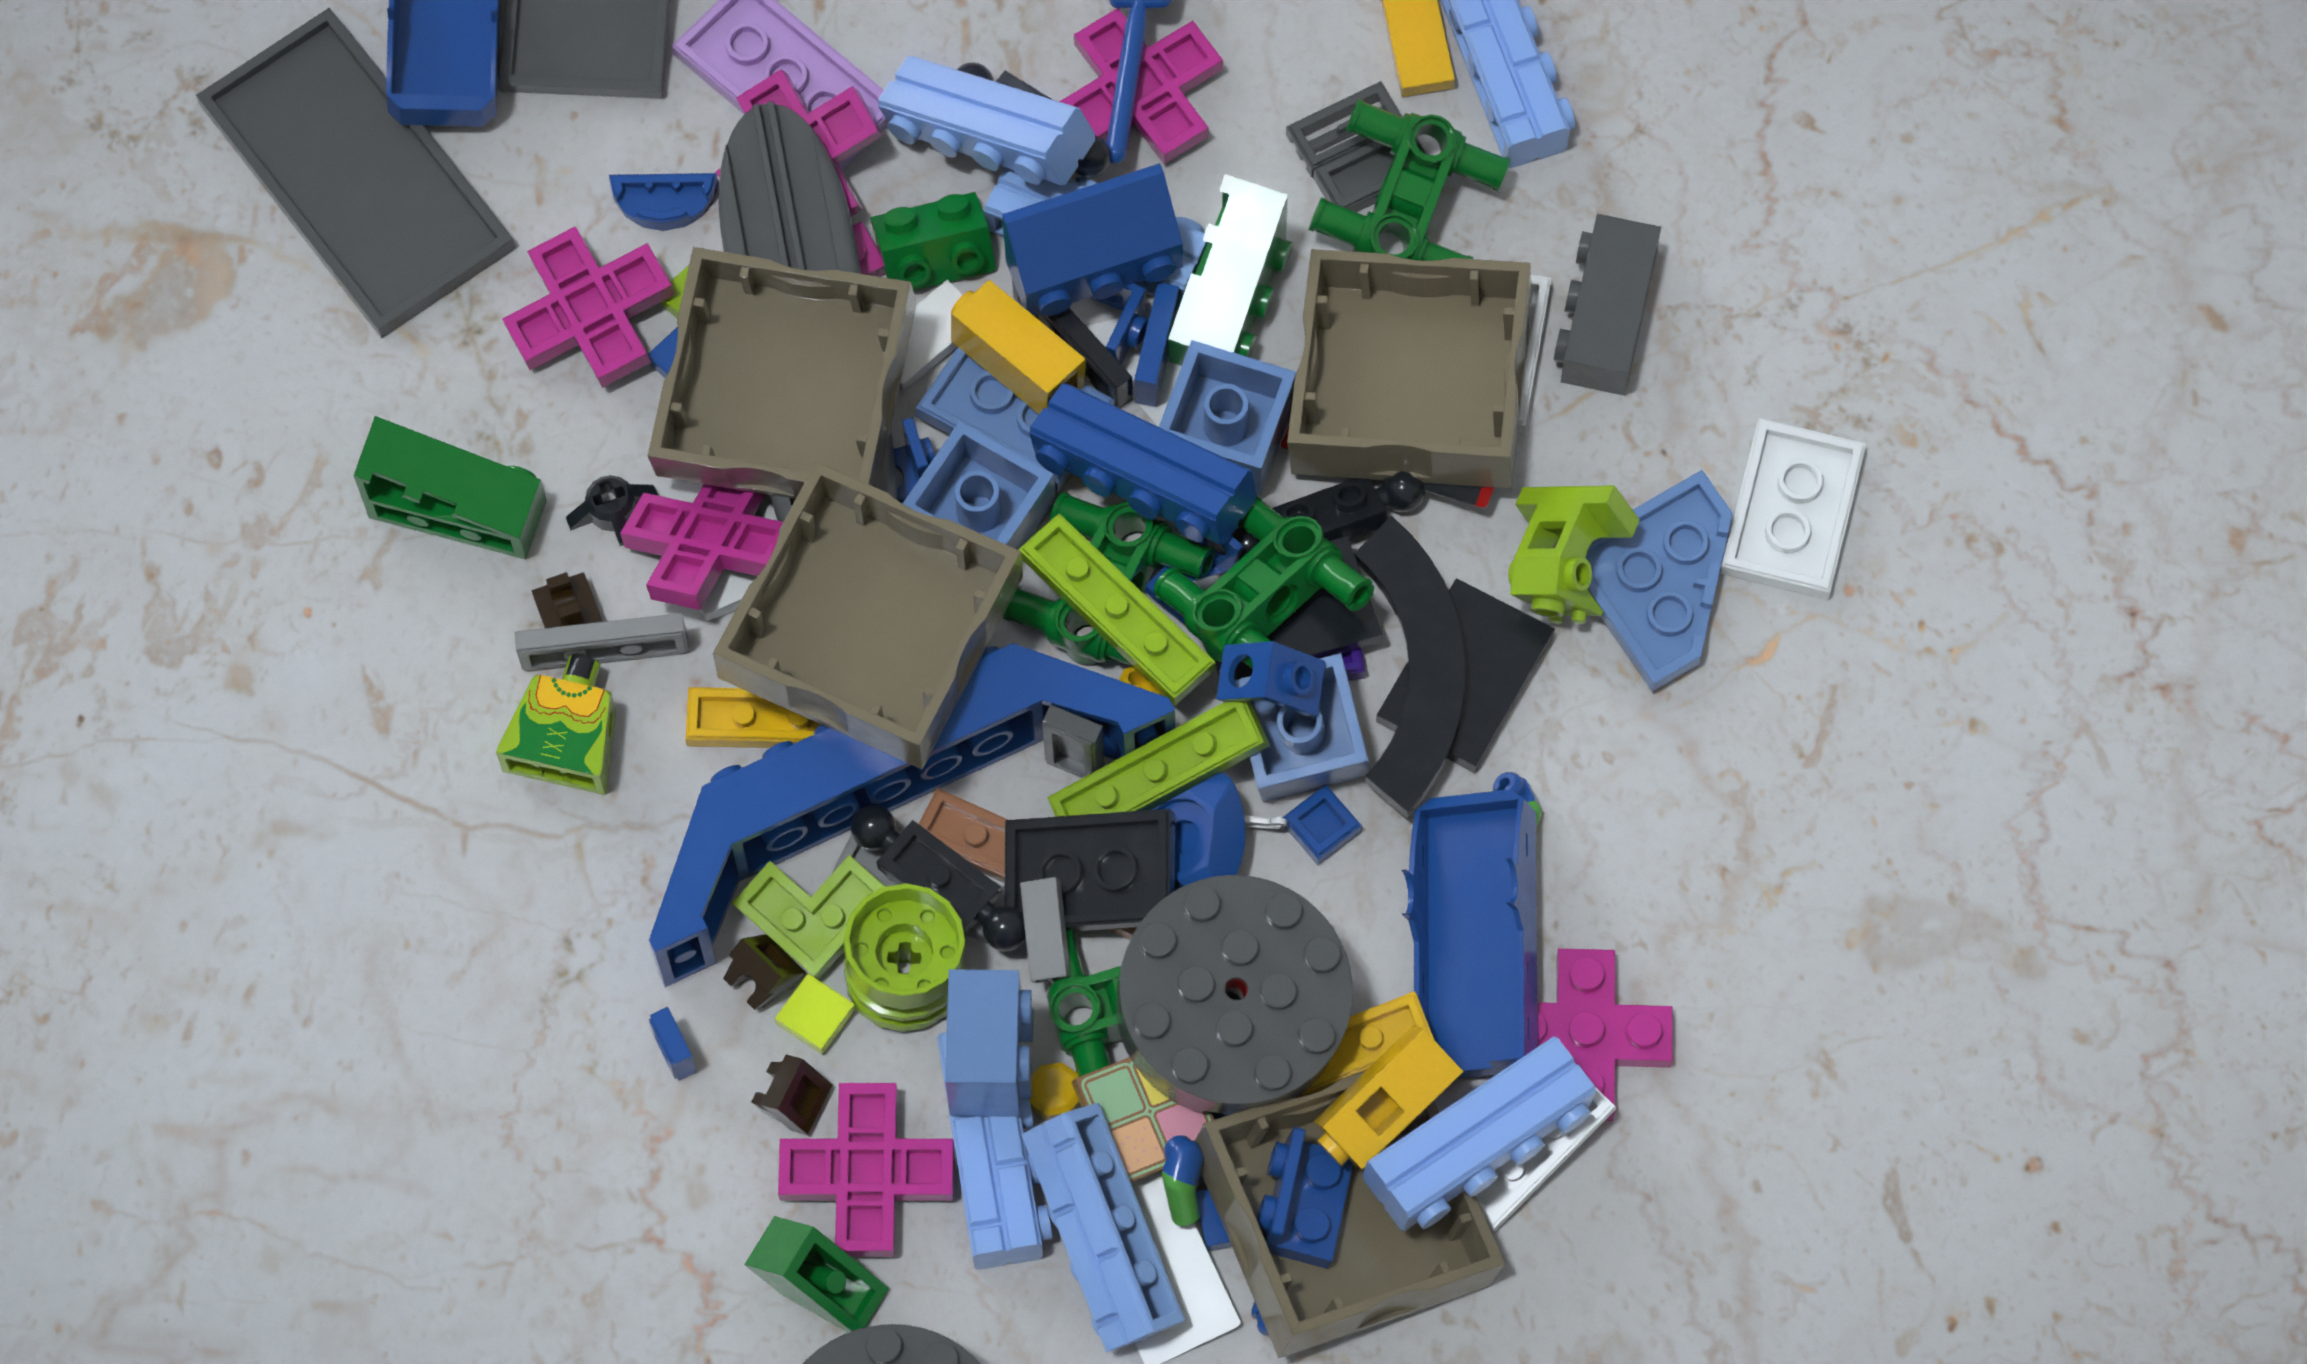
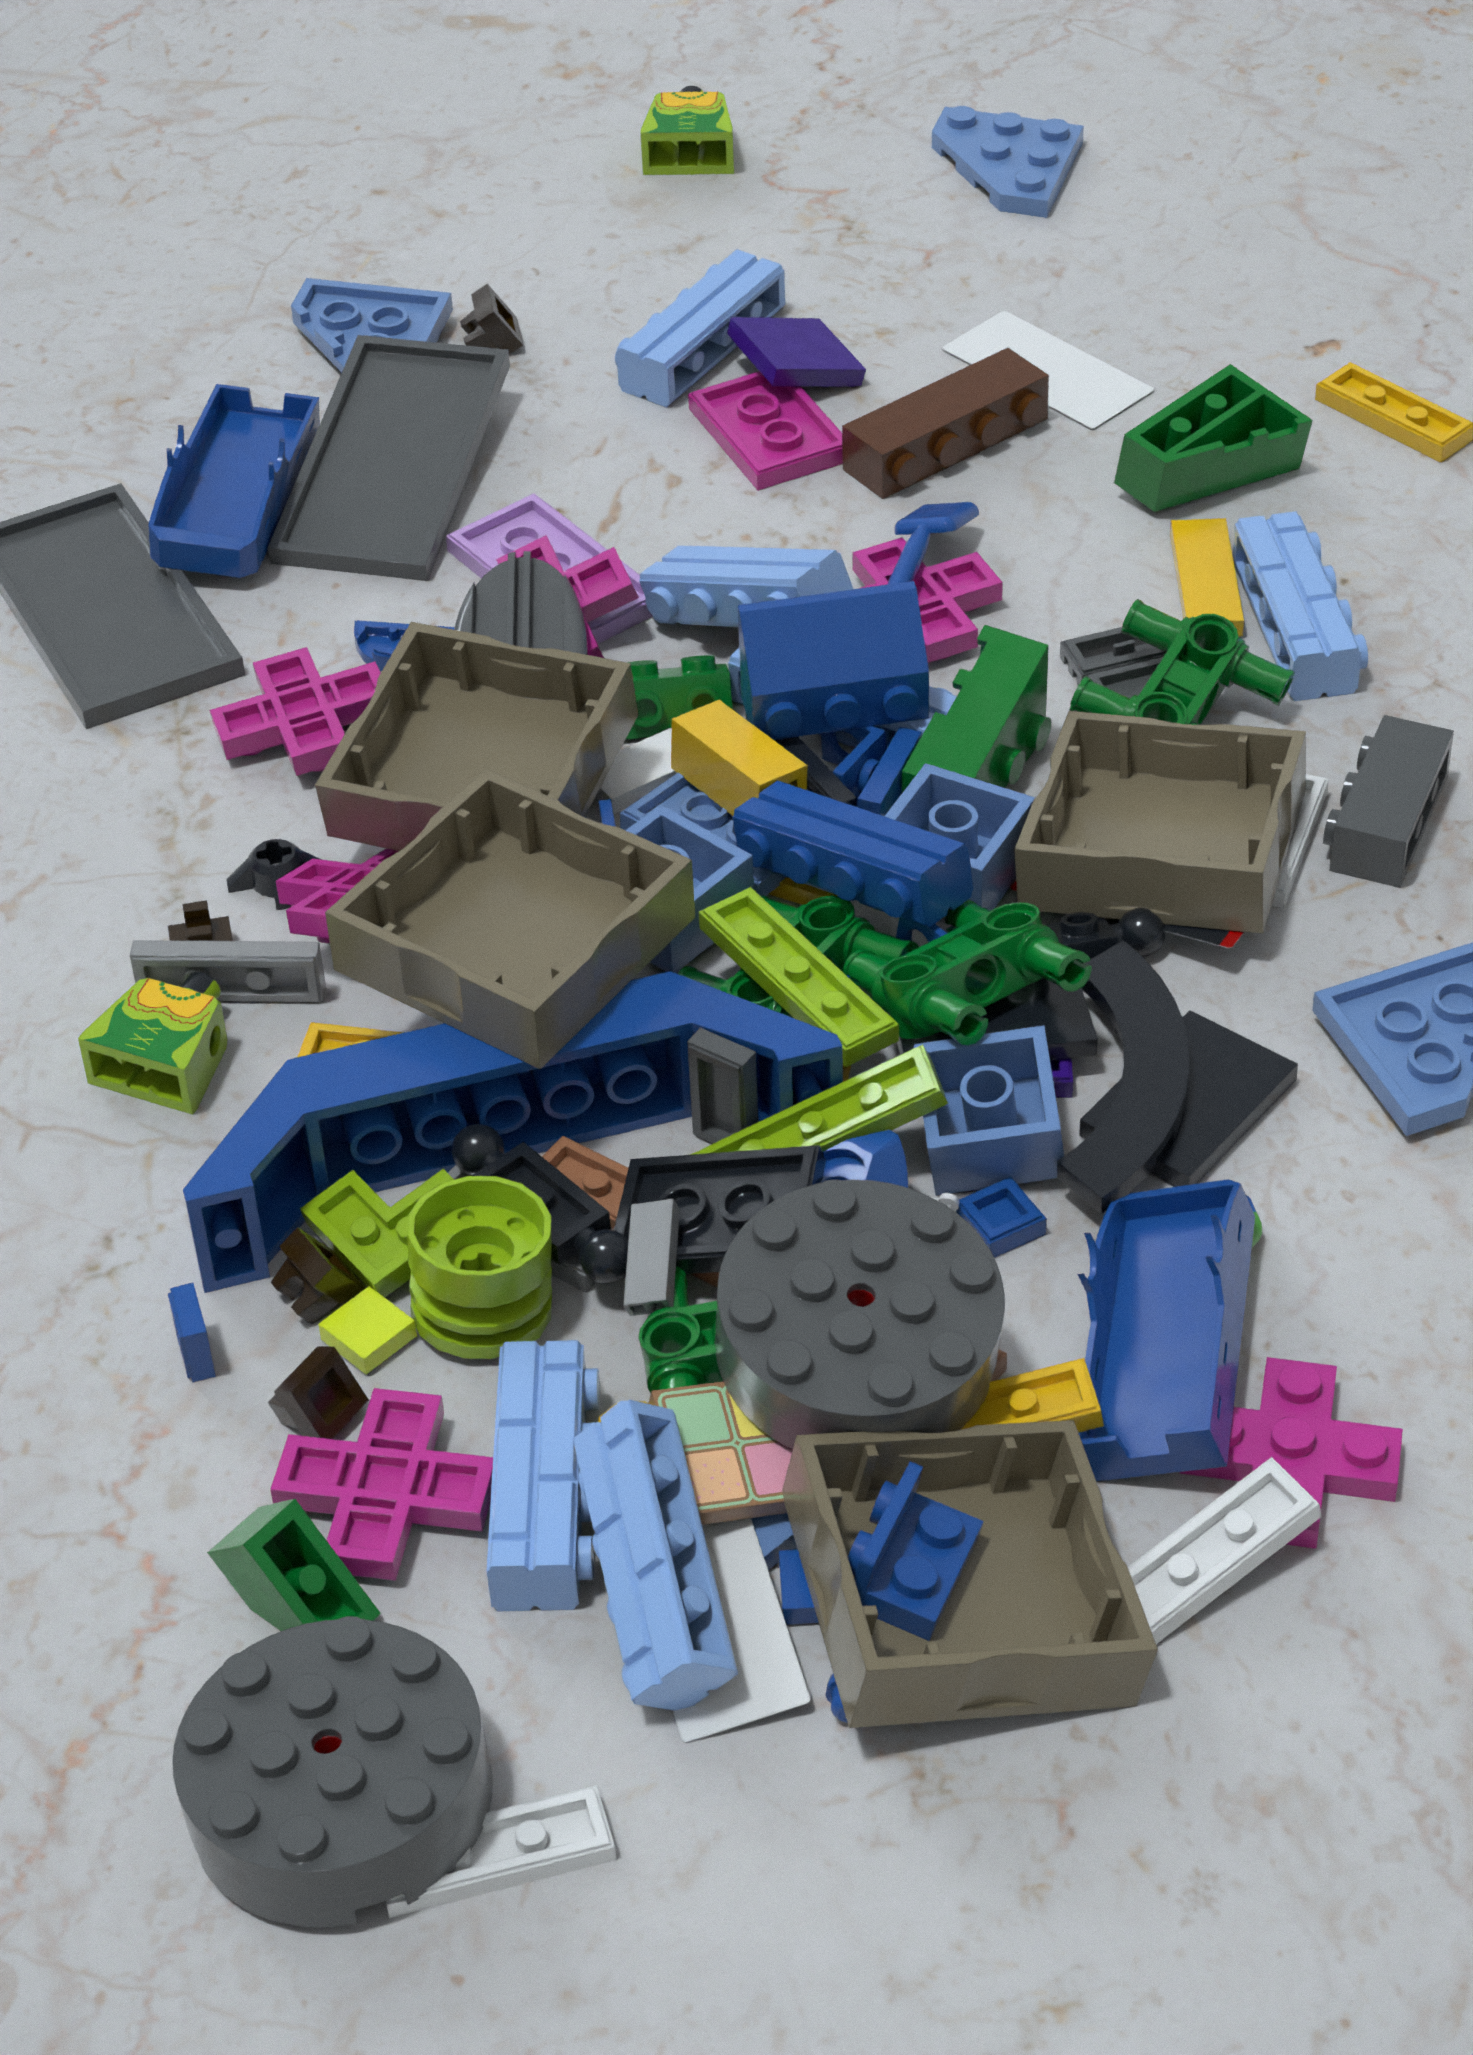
camera: 10 degrees right, 25 degrees down
green wedge [353,416,547,560] -> none
medium blue brick [945,969,1033,1117] -> none
arm [1162,1135,1204,1226] -> none
blue bracket [1216,641,1325,716] -> none
yellow brick [1313,1025,1464,1169] -> none
light blue brick [1362,1036,1596,1232] -> none
lime tile [1508,485,1640,624] -> none

